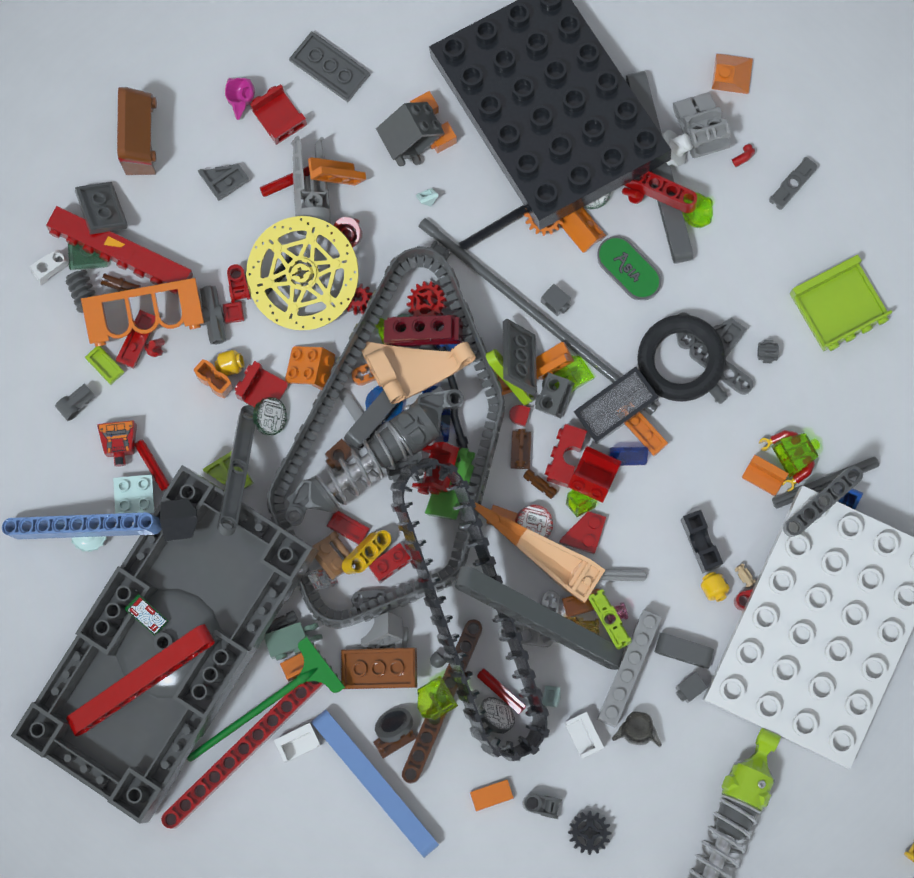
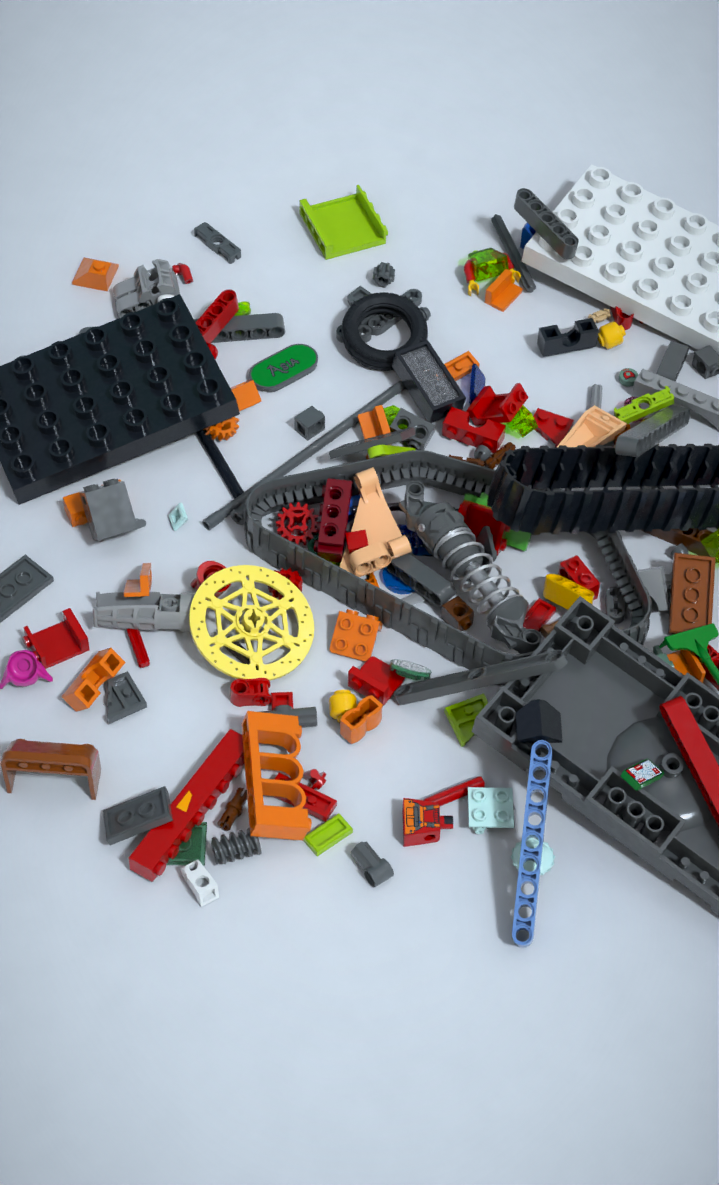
camera: 85 degrees left, 25 degrees down
none -> orange arch [61,648,126,712]
none -> red tile [346,529,368,554]
none -> dark grey hinge [474,445,491,462]
none -> sand green tile [619,368,638,387]

